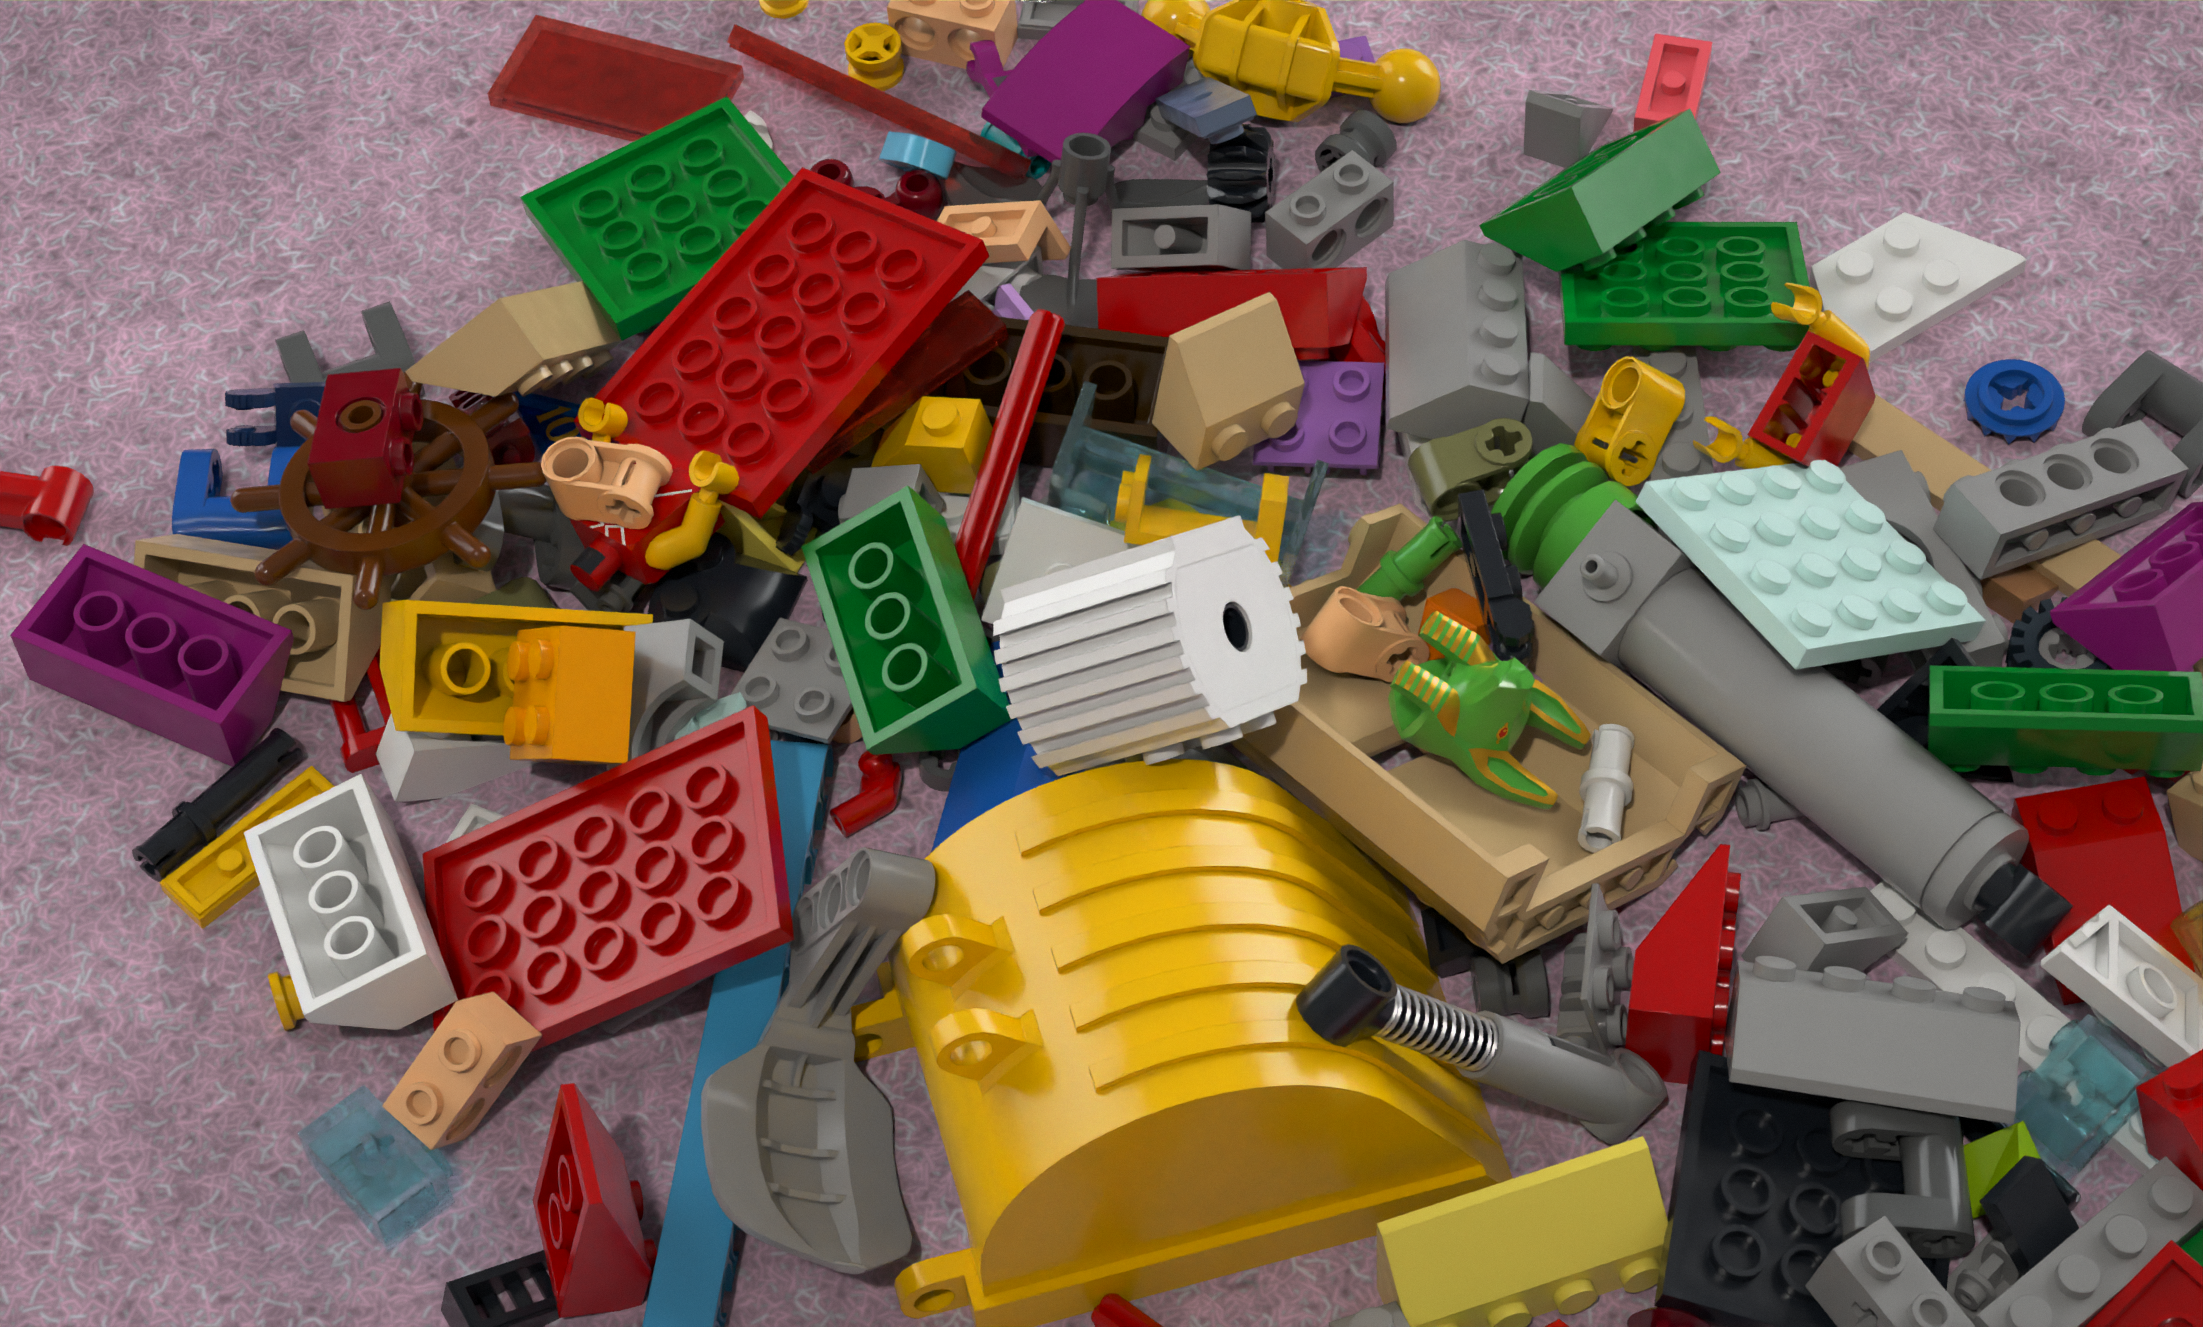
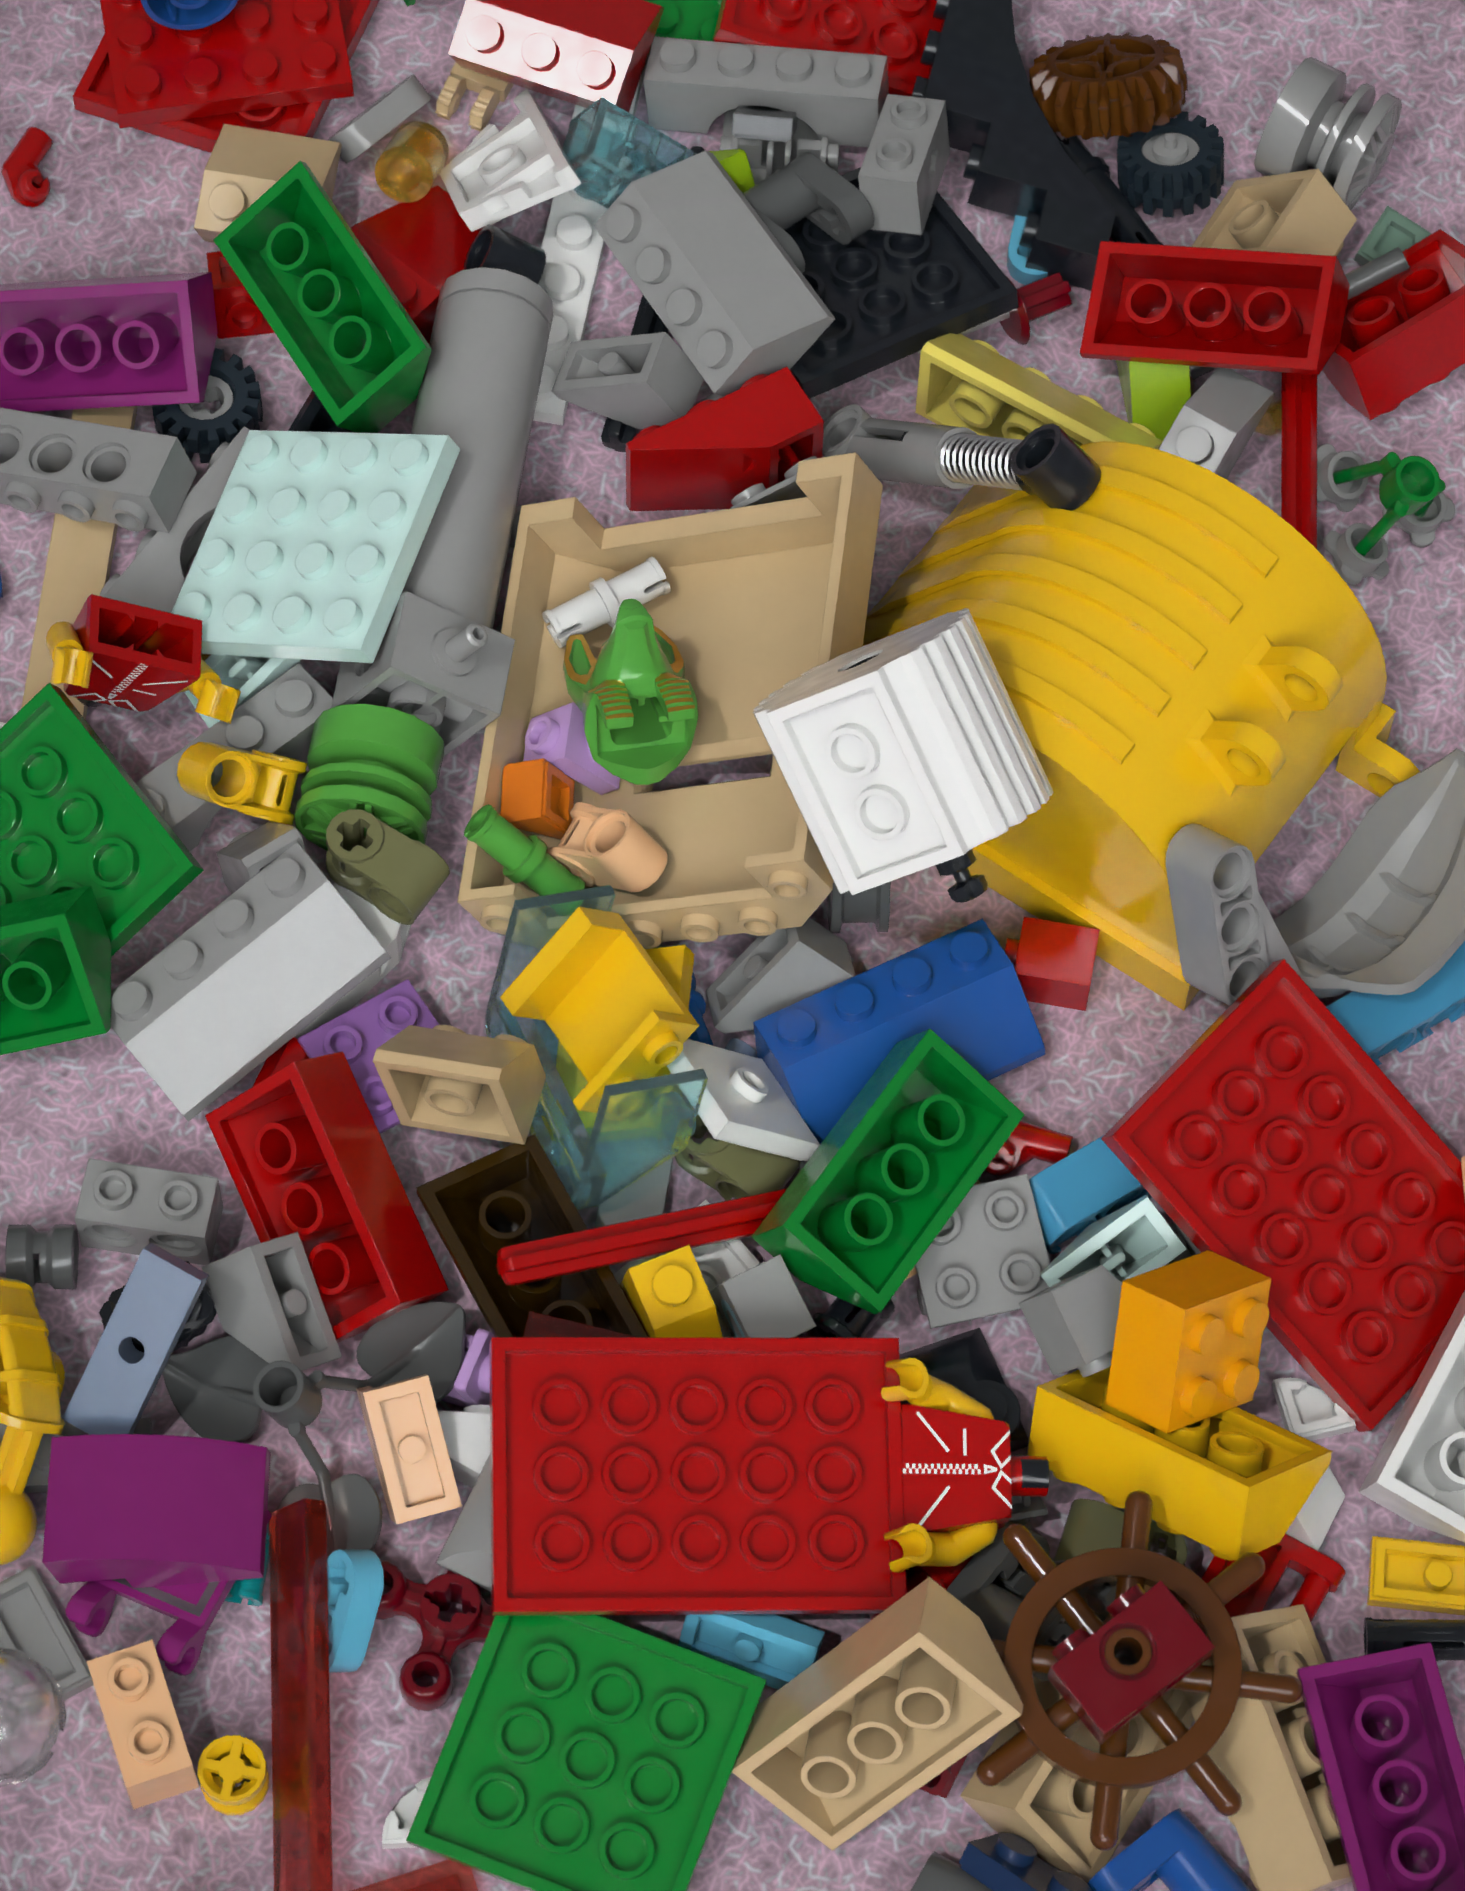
camera: 135 degrees left, 10 degrees up
light nougat piece [541,437,673,529] -> none
black hinge [1458,489,1534,666] -> none

